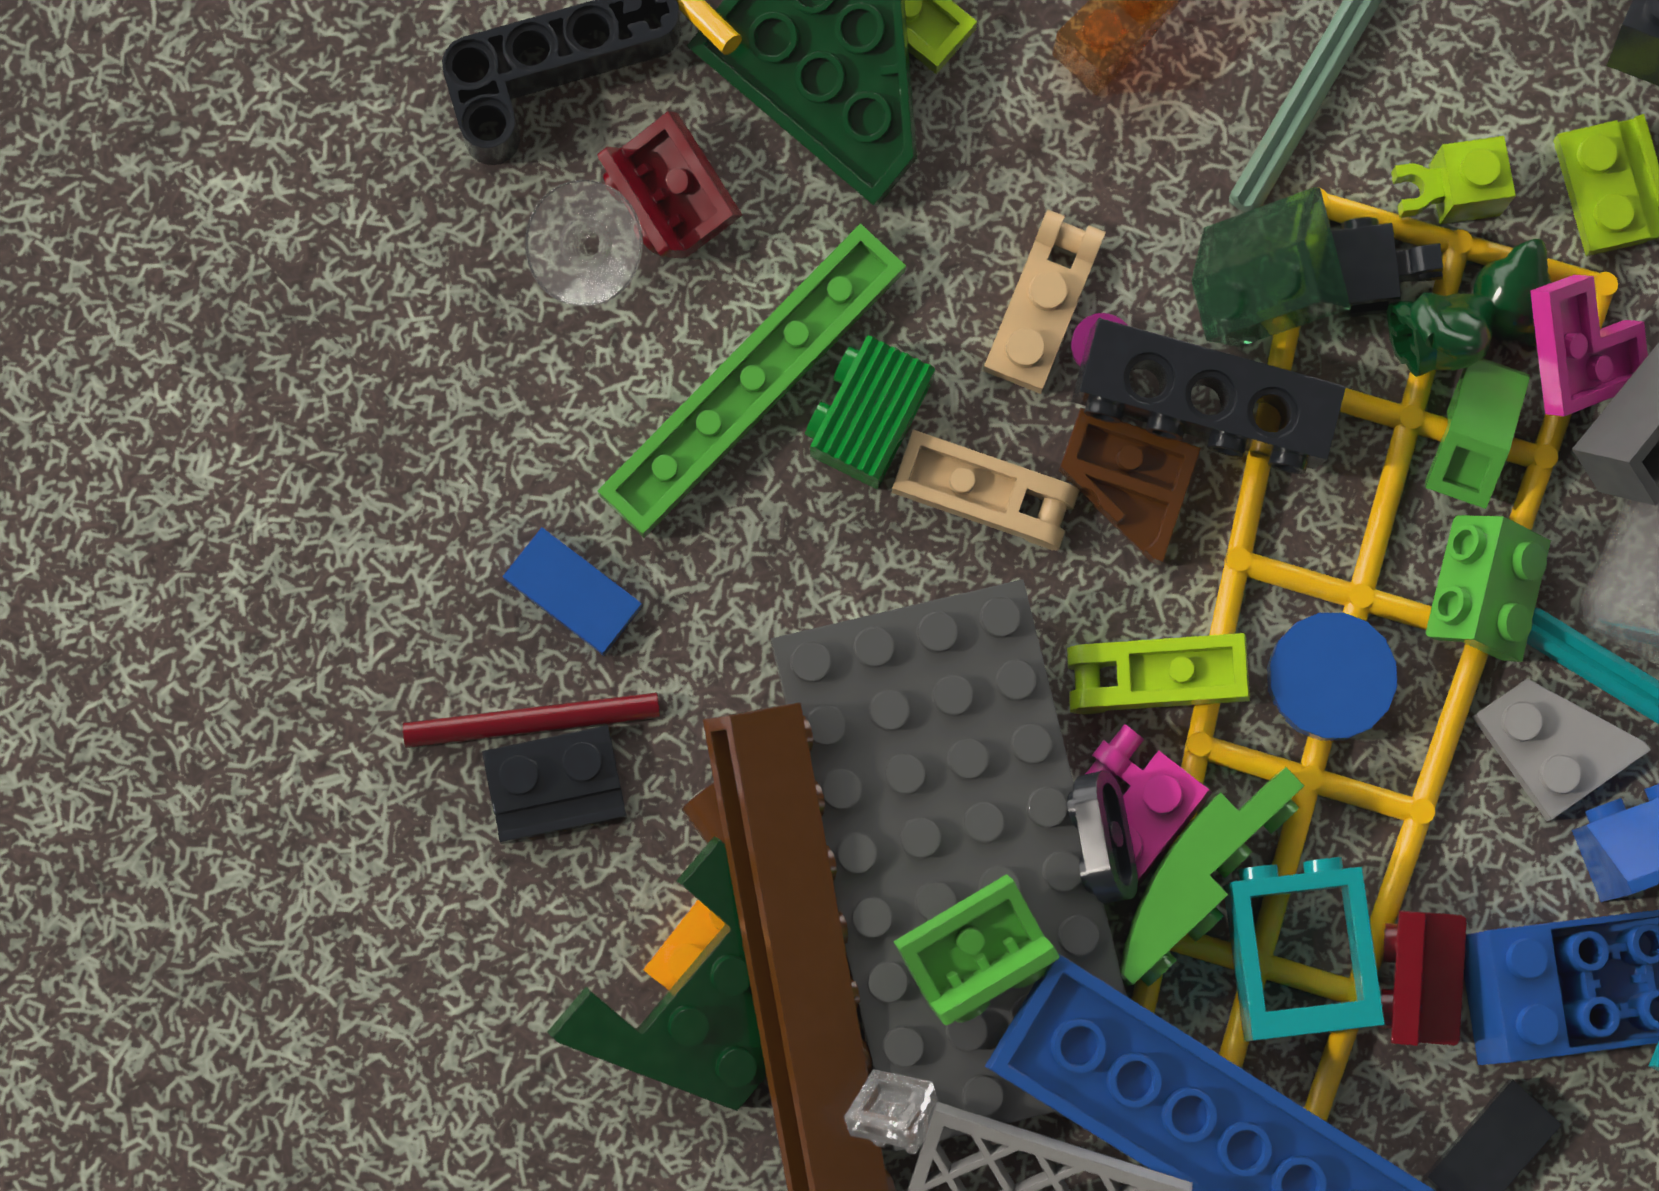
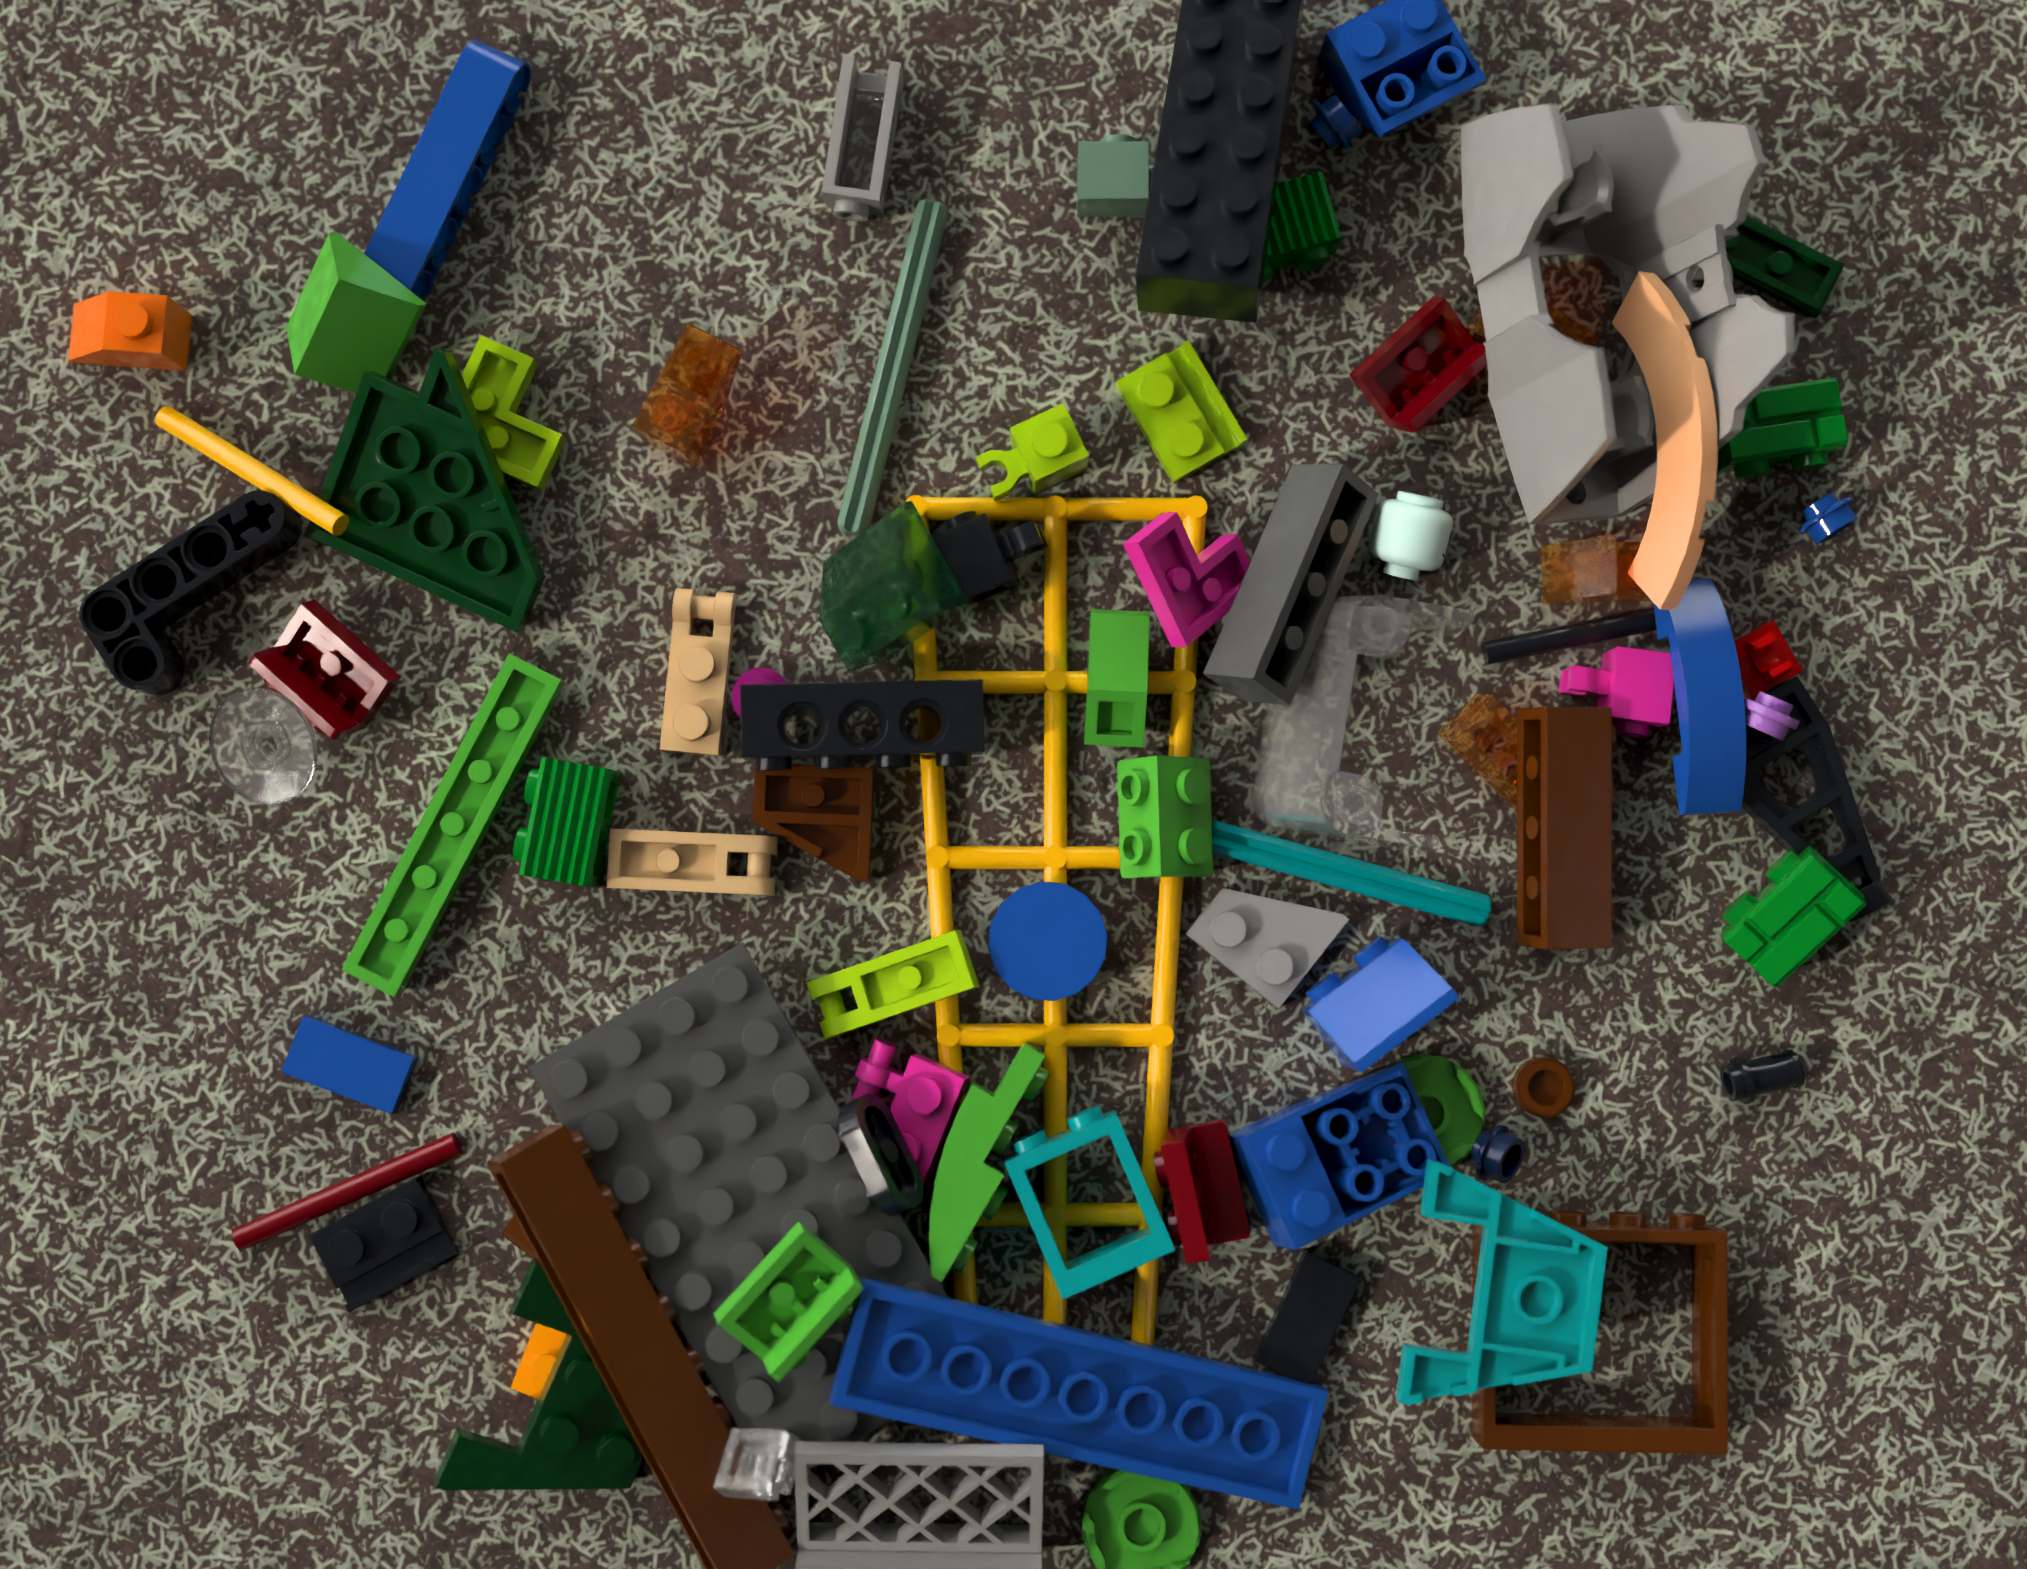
camera: 15 degrees left, 5 degrees up
dark green animal [1386,239,1553,377] -> none

